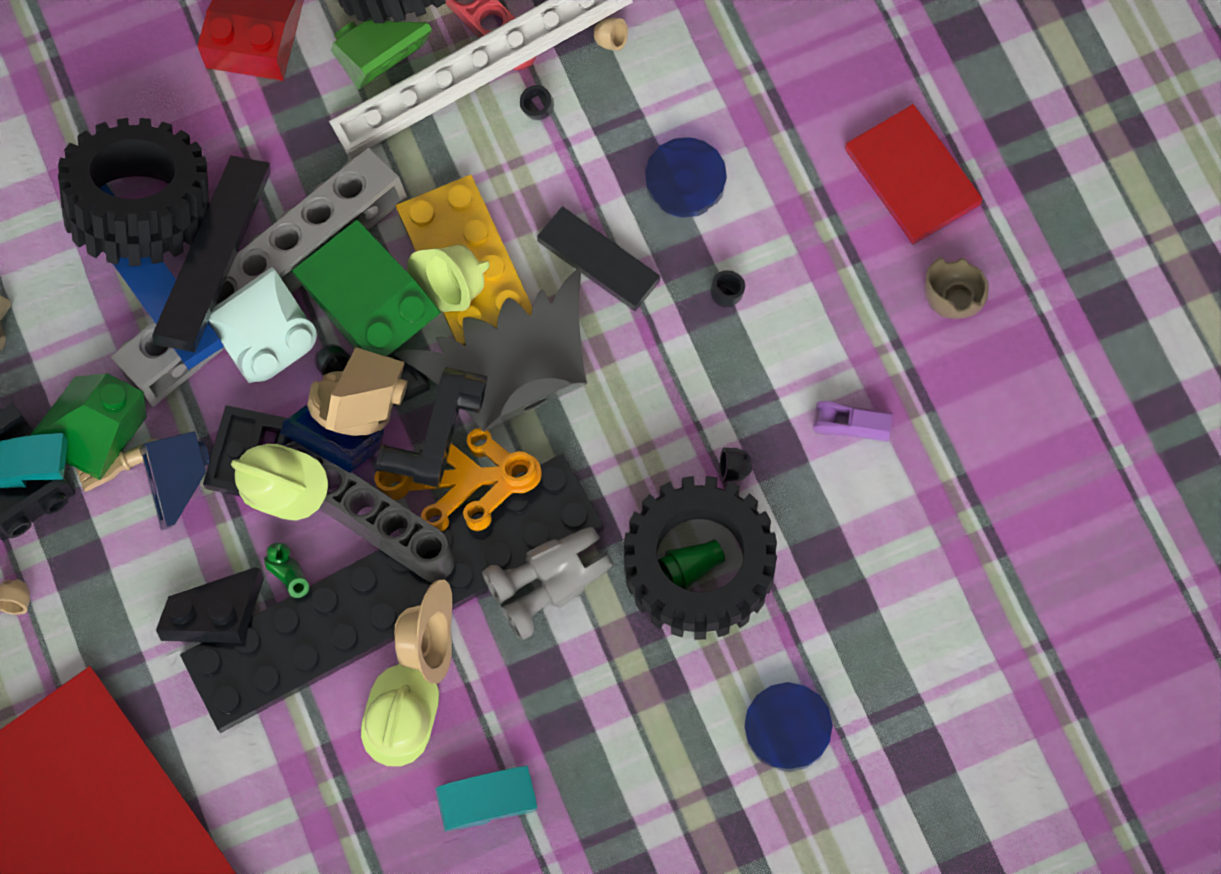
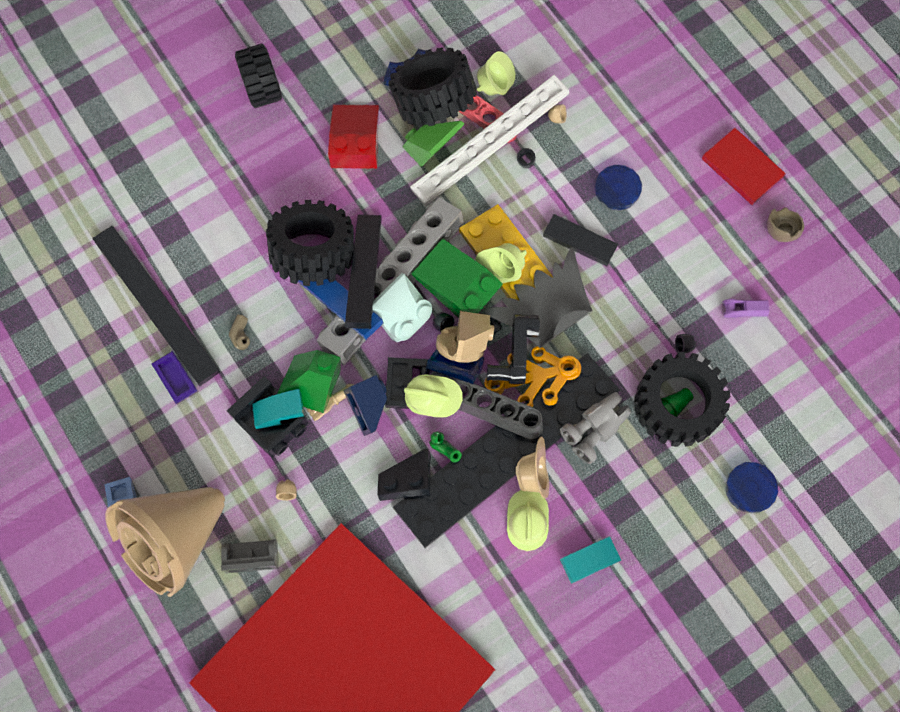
camera: 15 degrees left, 0 degrees up
black hinge [710,270,745,307] -> none

